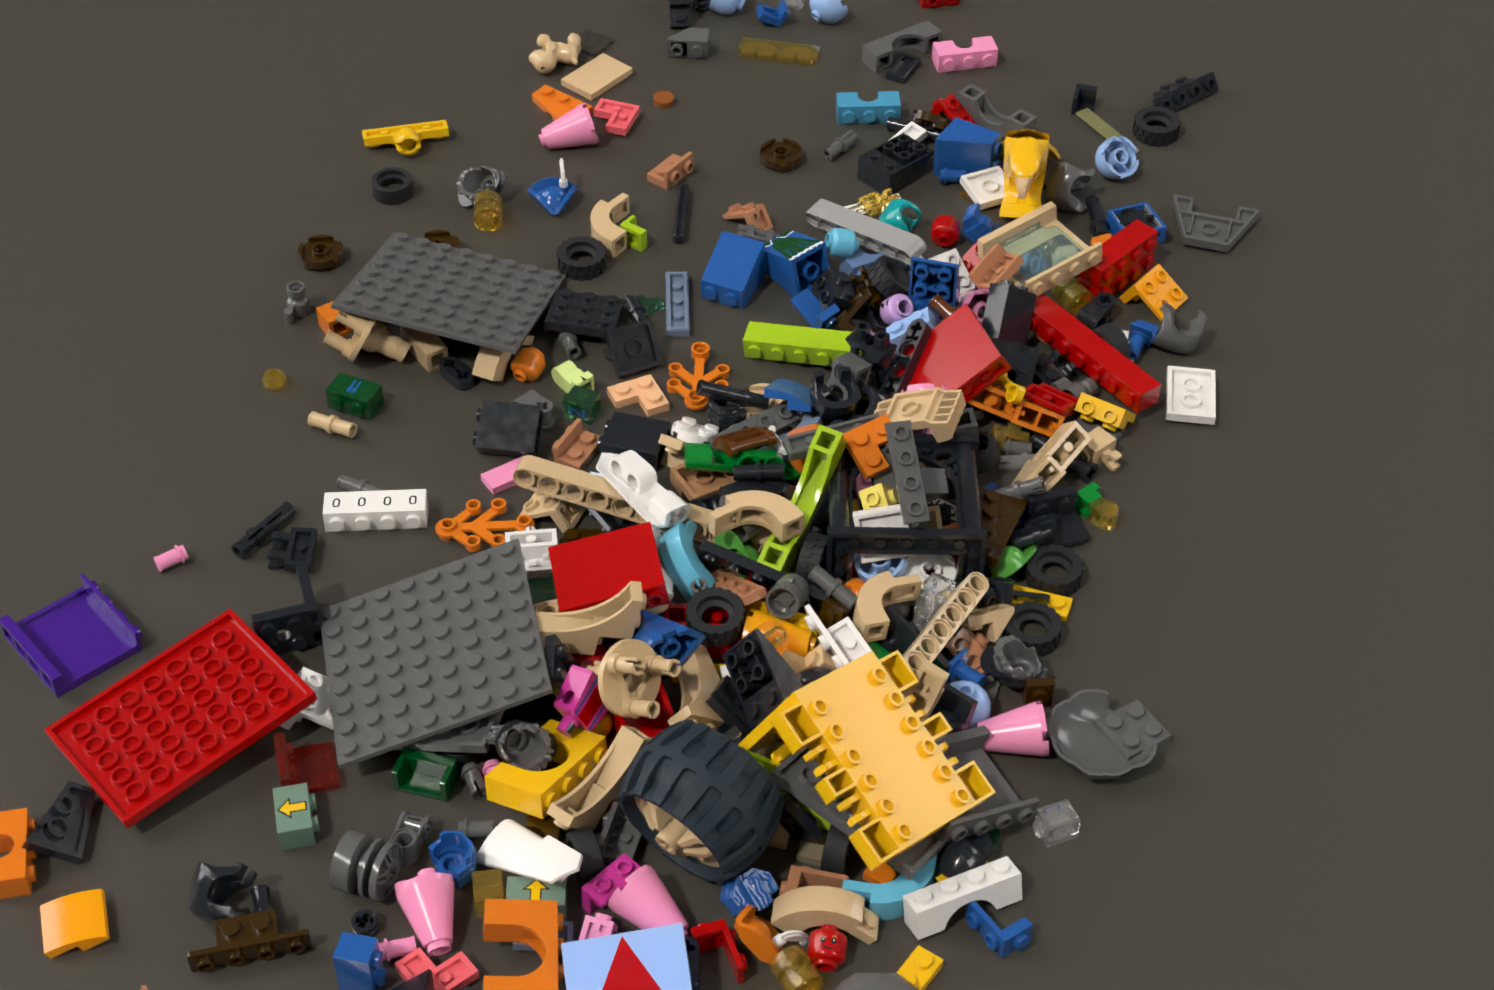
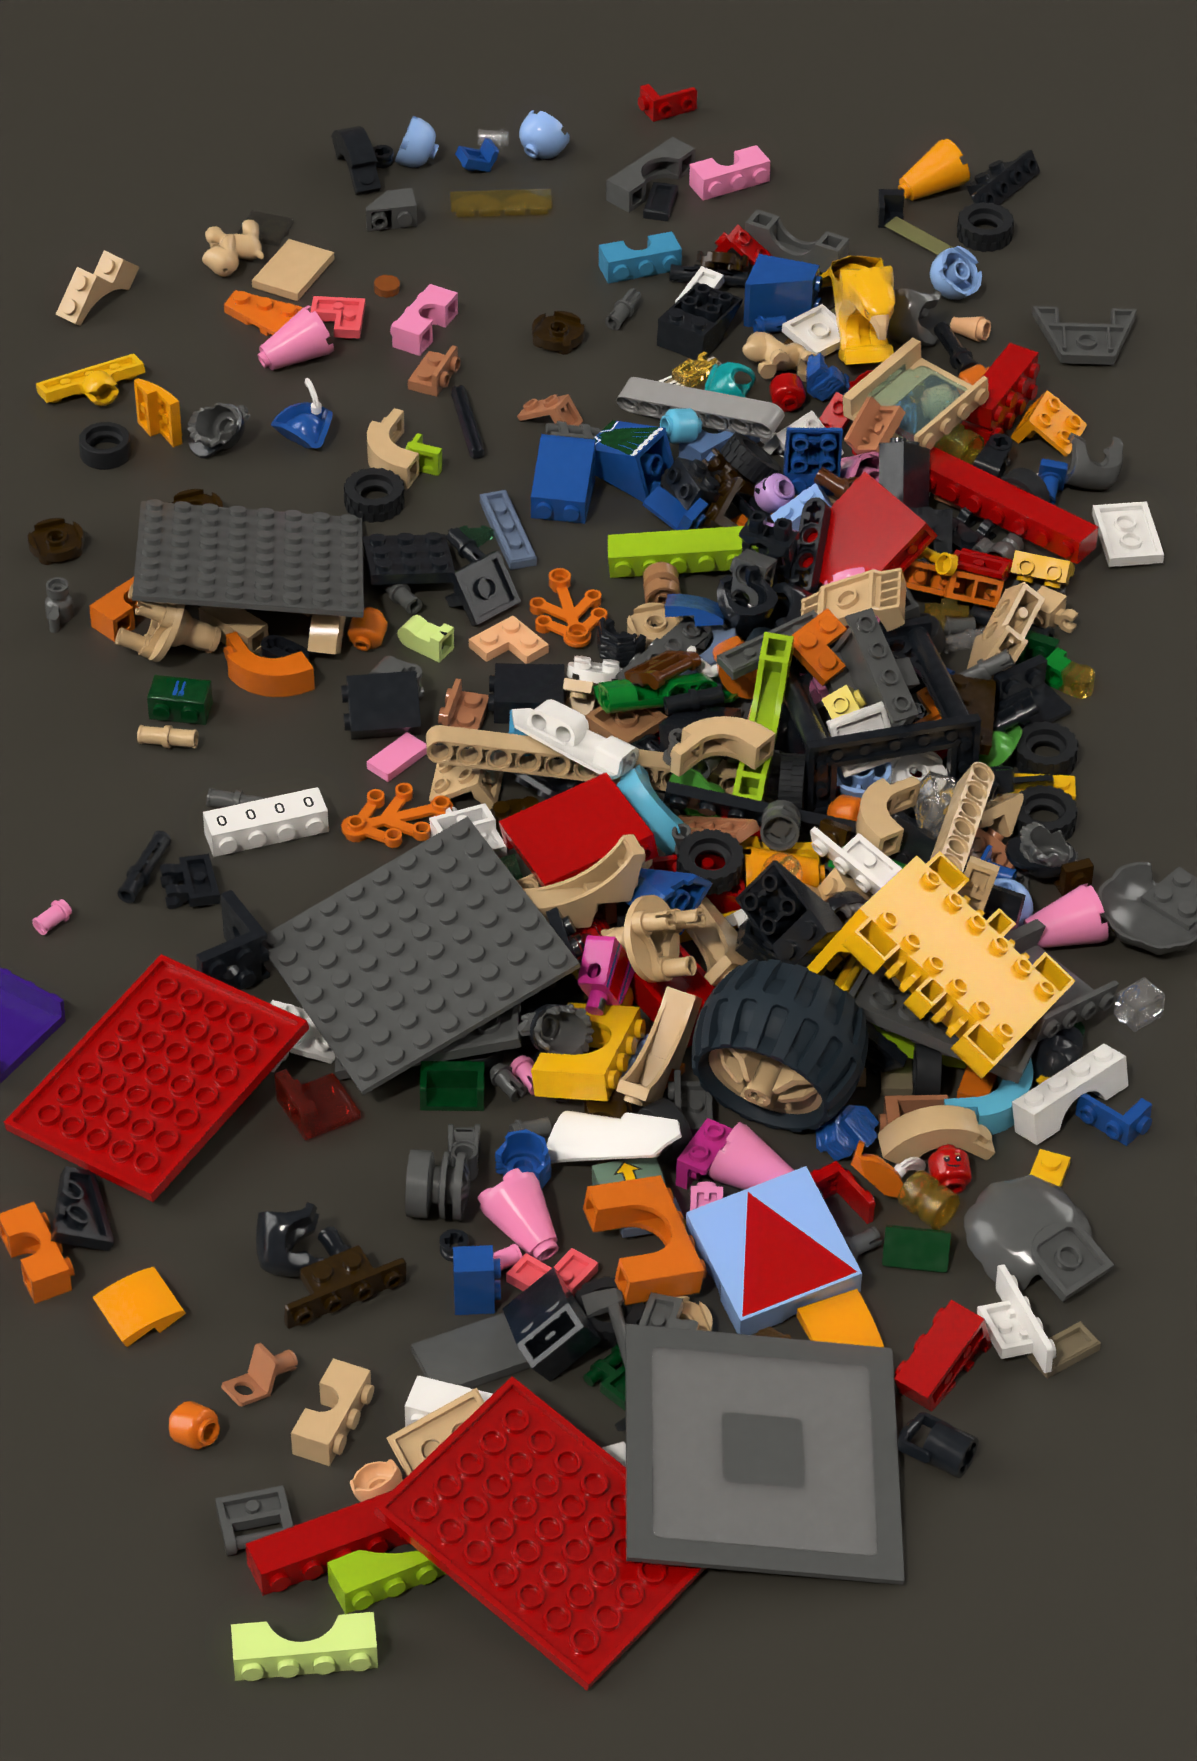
camera: 15 degrees left, 0 degrees up
clear yellow plate [262,368,287,390] -> none
sand green brick [272,783,320,851] -> none
clear yellow brick [472,869,504,918] -> none
clear yellow wheel [474,190,502,232] -> none
clear green brick [562,385,601,425] -> none
black pin [696,379,769,410] -> none
dark grey pin [808,564,858,610] -> none
piece [1106,202,1167,243] -> none
none -> tan arch [56,250,139,326]
none -> light orange slope [134,378,183,447]
none -> orange arch [223,631,315,697]
none -> bright pink arch [390,284,458,356]
none -> medium nougat wheel [643,562,681,604]
none -> tan animal [742,331,816,382]
none -> light orange cone [898,139,970,201]
none -> light nougat cone [950,316,991,342]
none -> dark green bracket [1016,630,1060,665]

